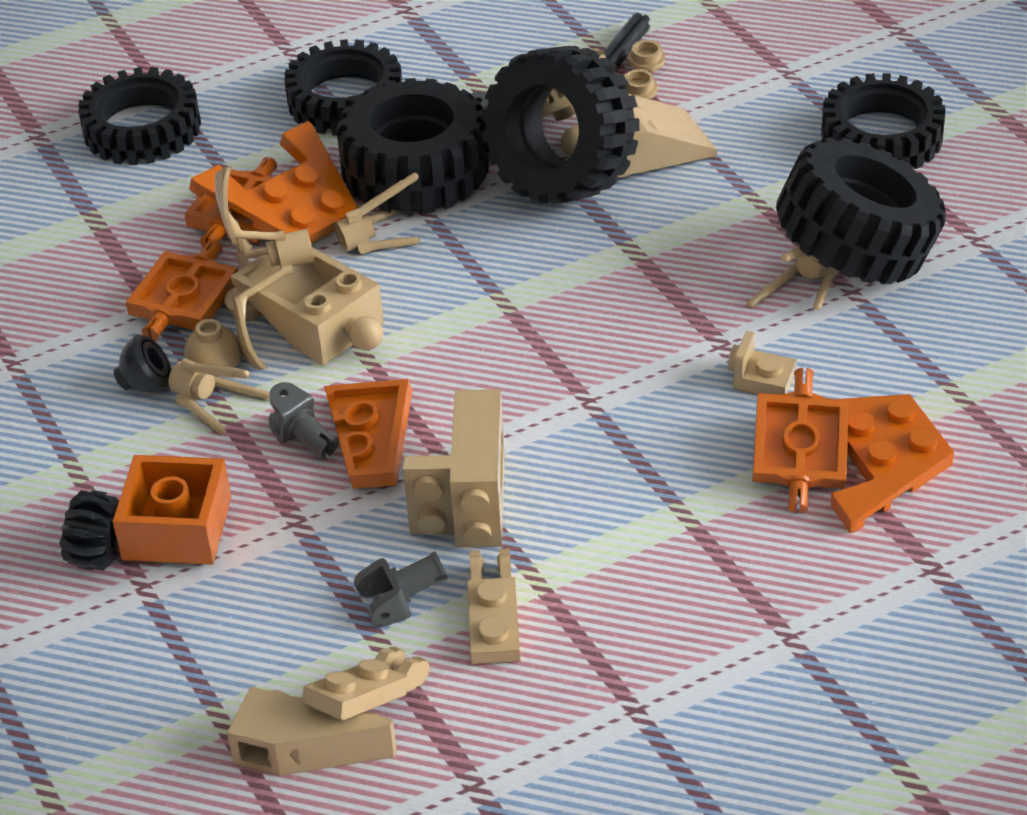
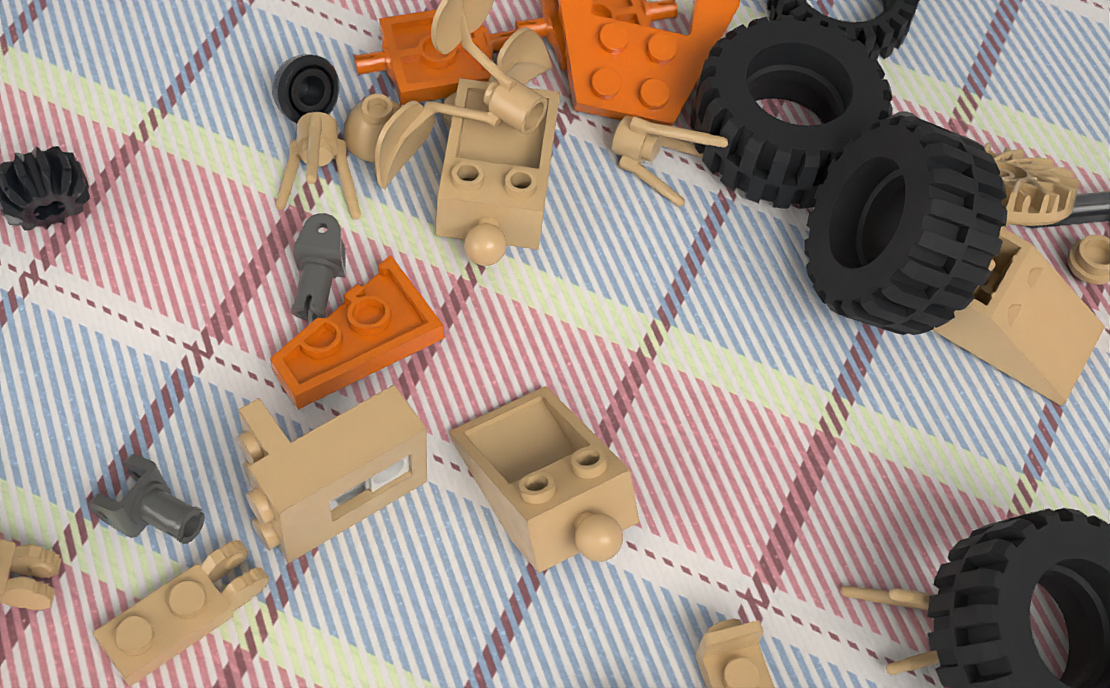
camera: 45 degrees right, 15 degrees up
orange brick [113,455,232,565] -> none
none -> tan slope [449,386,640,573]

